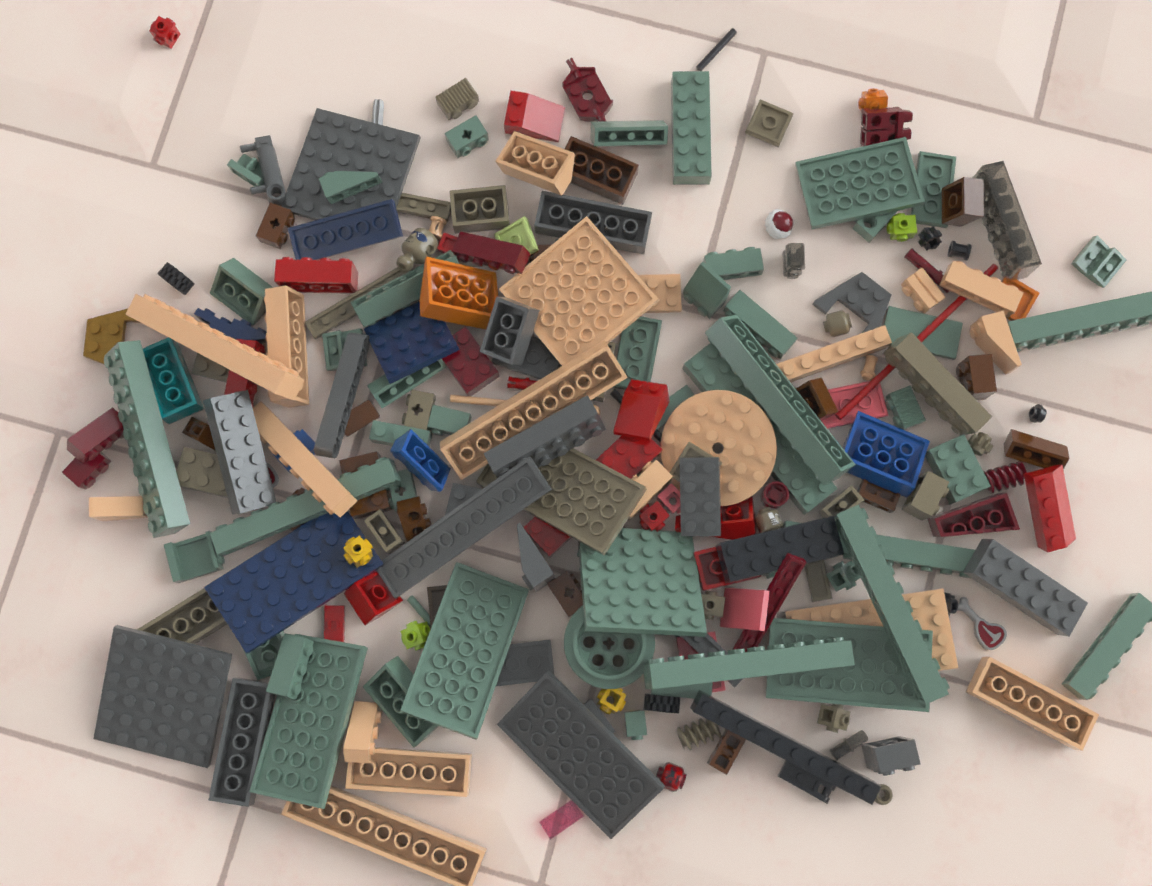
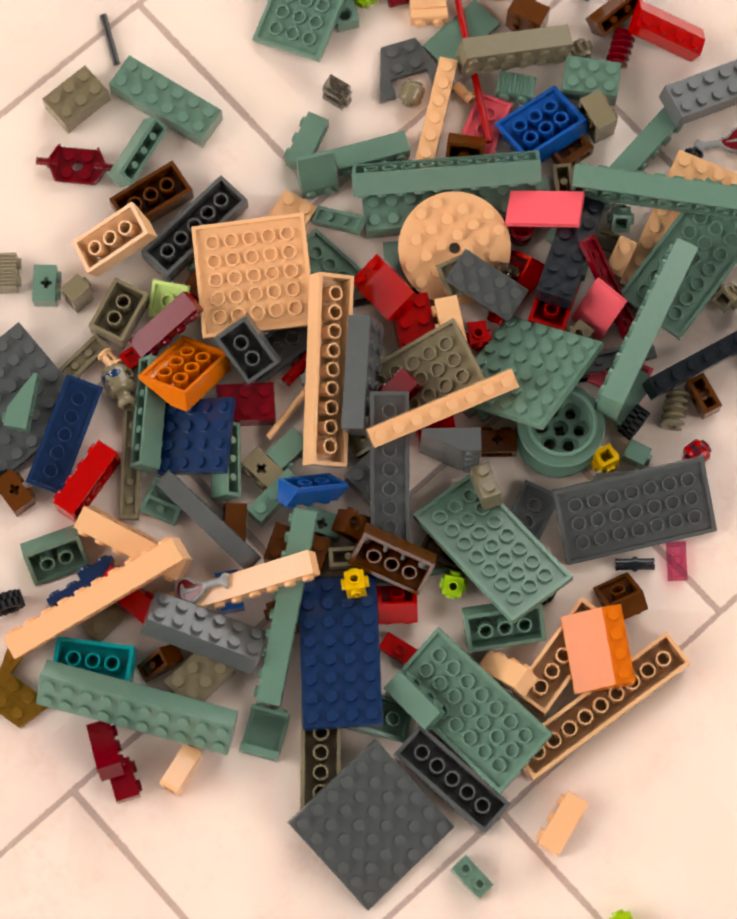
camera: 60 degrees left, 5 degrees down
slope [504,90,565,142] -> none
coral brick [656,483,681,515] -> none
dark tan plate [745,99,794,147] -> none
dark tan head [755,507,783,533] -> none
hair [765,209,793,239] -> none
dark red wedge [927,493,1020,537] -> none
none -> dark tan brick [42,65,111,133]
none -> dark tan brick [61,274,94,313]
none -> light grey piece [175,572,230,604]
none -> sand green tile [311,206,367,235]
none -> reddish brown slope [348,522,437,596]
none -> light nougat brick [366,369,519,448]
none -> dark red brick [378,368,423,401]
none -> sand green brick [450,855,494,900]
none -> dark tan brick [470,461,502,510]
none -> clear smoke plate [494,262,521,278]
none -> coral tile [505,191,585,228]
none -> light nougat brick [536,791,589,857]
none -> slope [560,604,636,695]
none -> reddish brown slope [593,572,648,620]
none -> light nougat brick [608,235,638,277]
none -> black pin [615,557,655,572]

